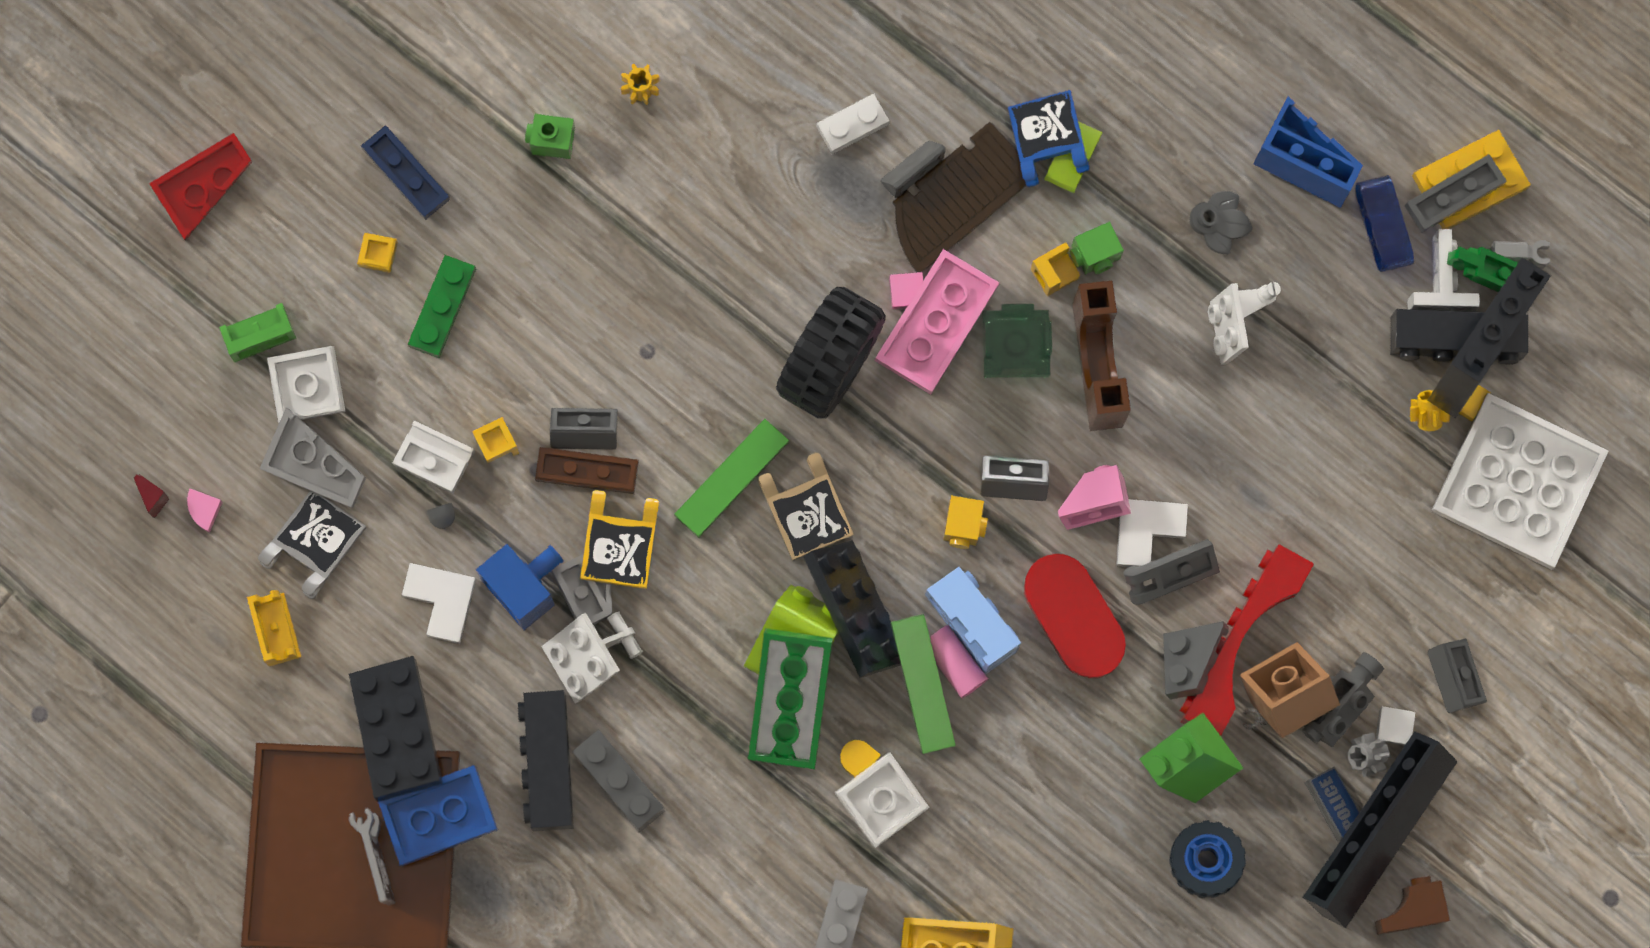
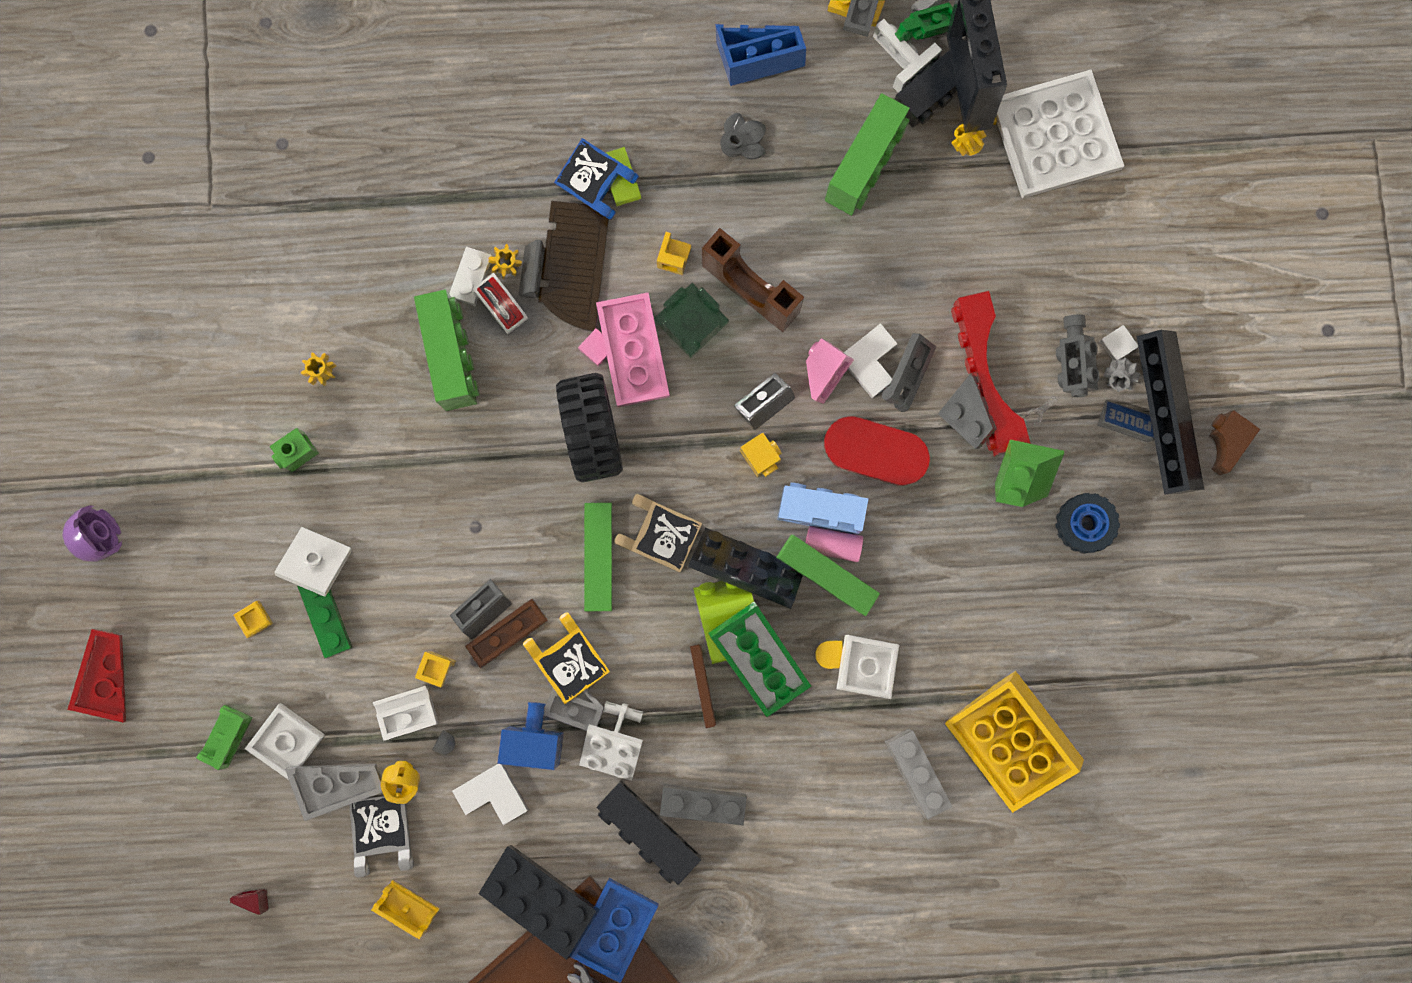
camera: 40 degrees left, 5 degrees up
bright pink tile [187,489,222,533] -> none
dark blue plate [361,125,450,220] -> none
bright green brick [1069,221,1124,275] -> none
white plate [1208,282,1281,365] -> none
medium nougat brick [1240,642,1340,738] -> none
clear blue beam [1355,175,1414,272] -> none
dark grey slope [1428,639,1487,713] -> none
none -> medium lavender cylinder [62,505,122,562]
none -> white plate [274,527,352,597]
none -> yellow piece [380,761,420,804]
none -> bright green brick [414,289,480,411]
none -> slope [473,273,528,335]
none -> yellow gear [488,244,522,279]
none -> reddish brown tile [690,644,716,728]
none -> bright green brick [825,93,910,216]

